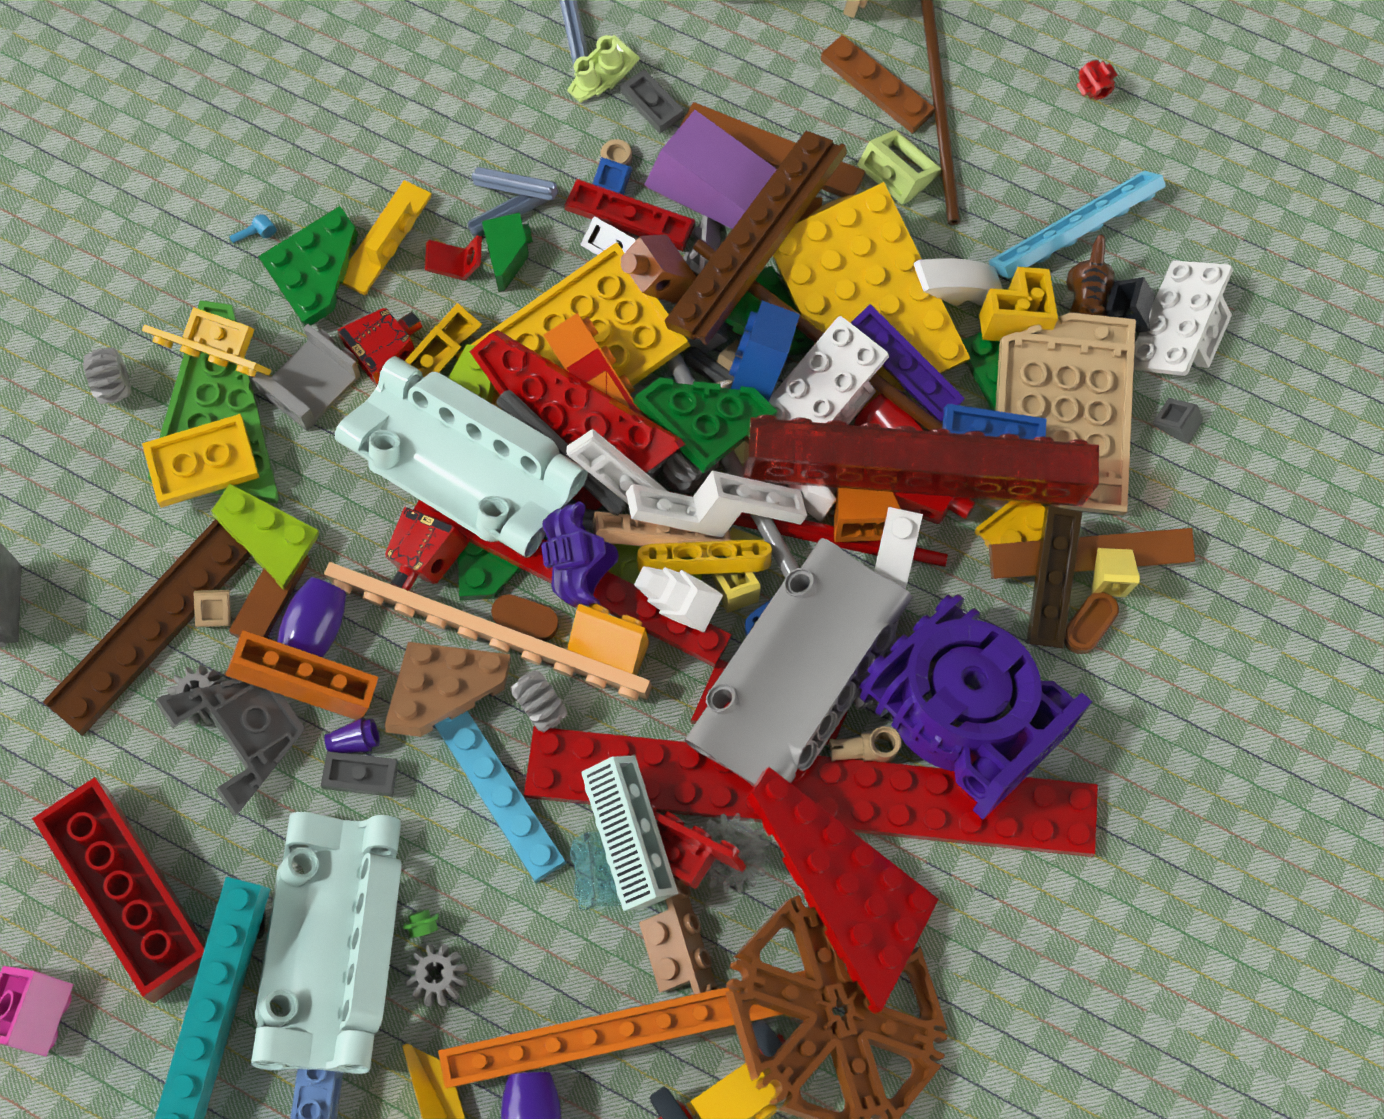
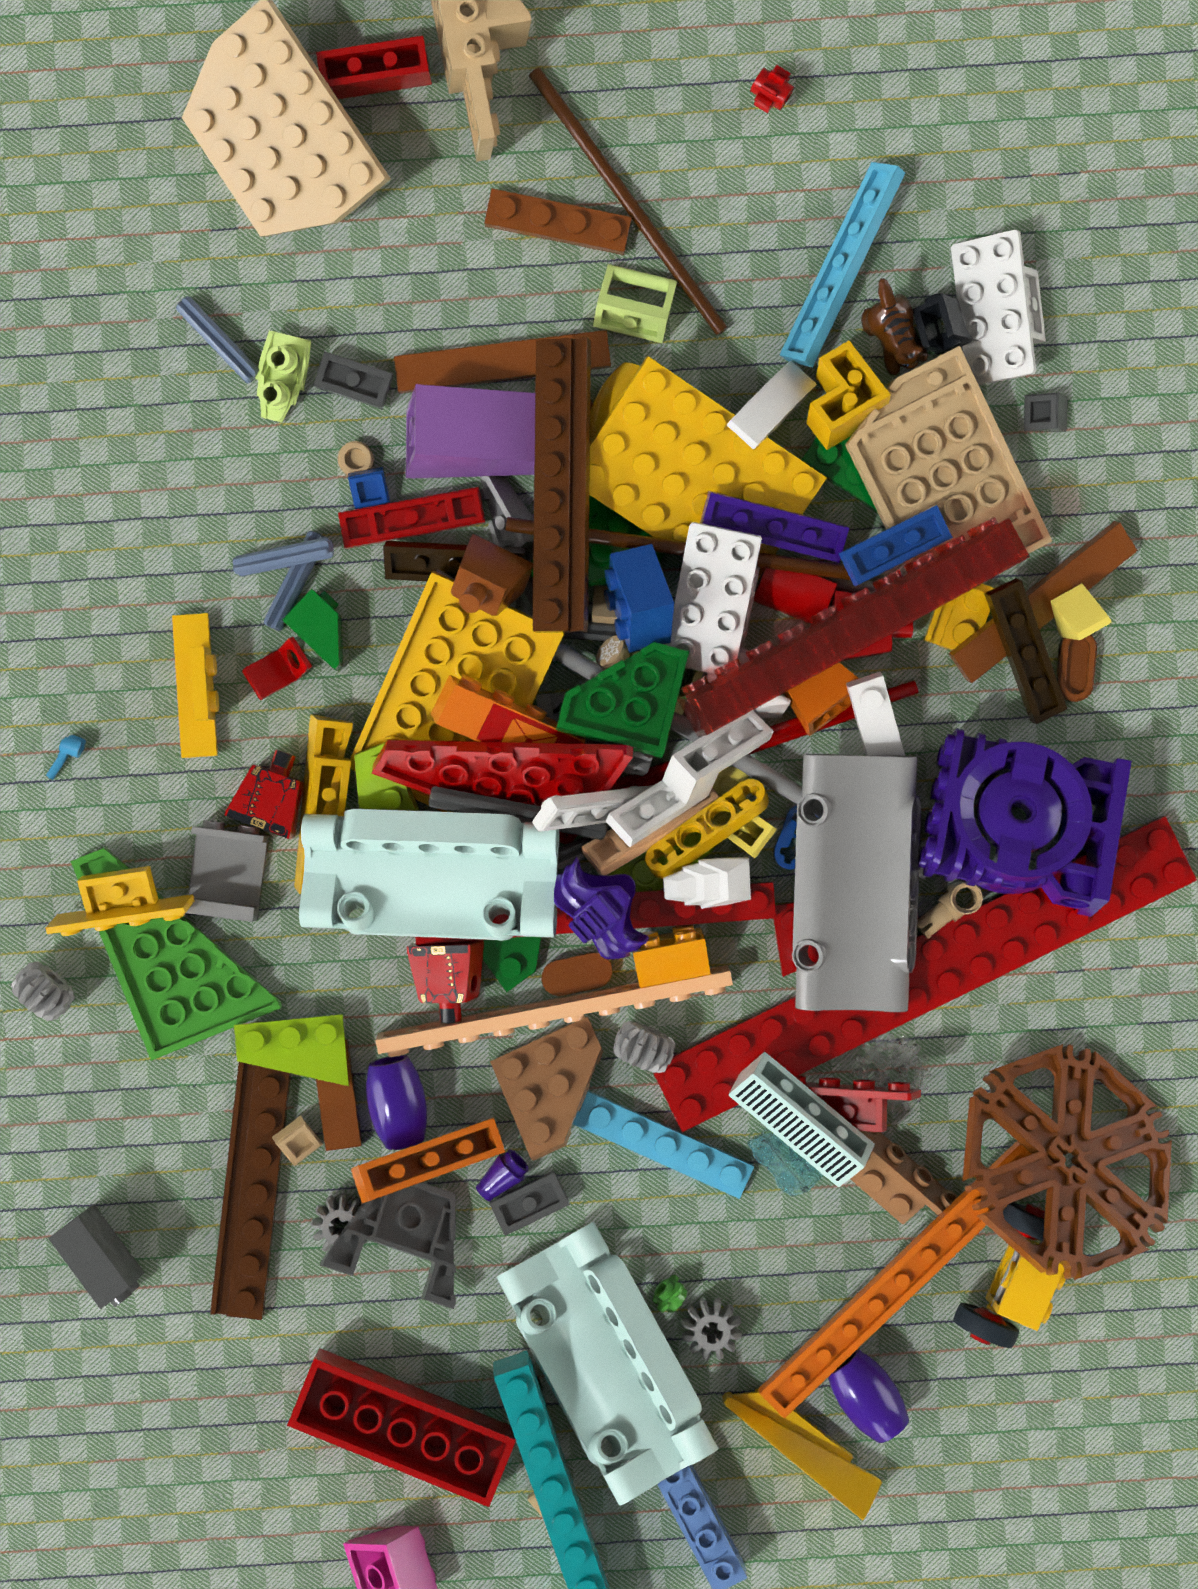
camera: 35 degrees left, 20 degrees up
yellow plate [142,414,260,508] -> none
green plate [258,206,359,326] -> none
red wing [747,767,939,1014] -> none

